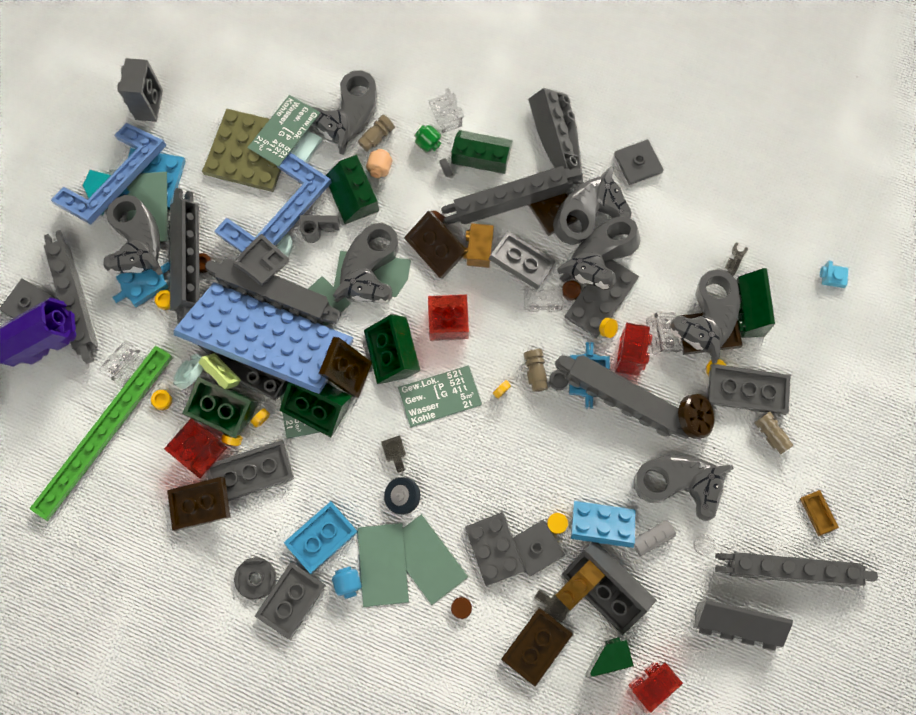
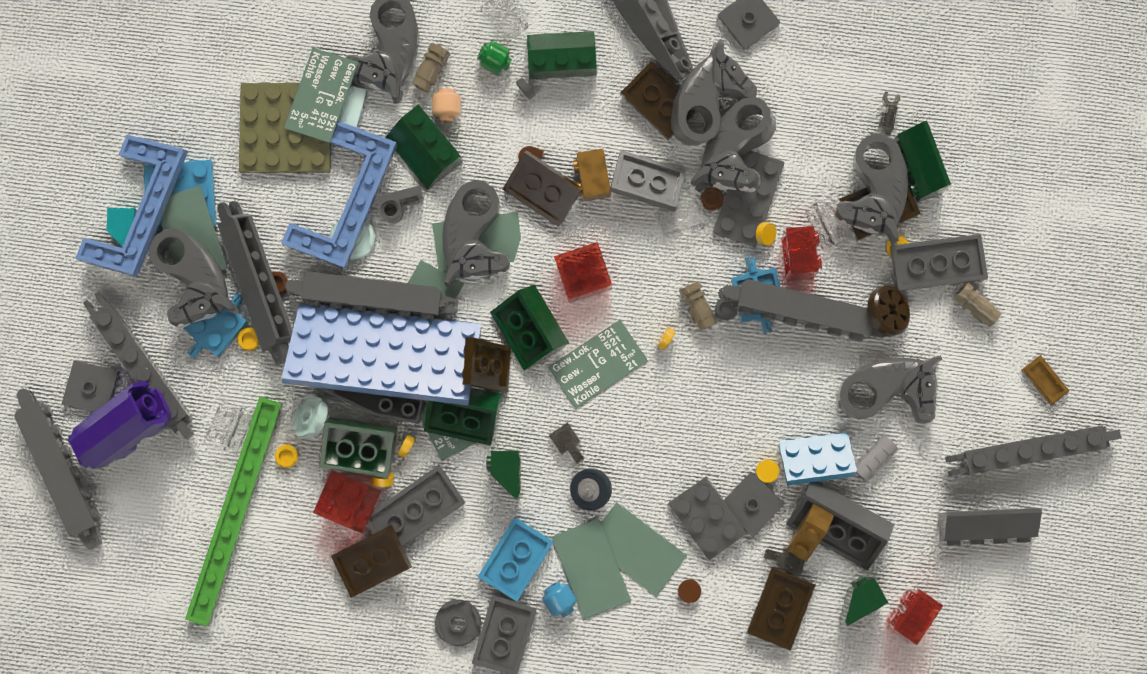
camera: 15 degrees left, 10 degrees up
dark grey brick [117,58,163,122] -> none
yellowish green plate [198,353,241,390] -> none
dark grey plate [233,234,289,287] -> none
dark grey hinge [441,166,582,225] -> none
medium azure bracket [820,260,849,288] -> none
none -> dark green slope [486,451,521,500]

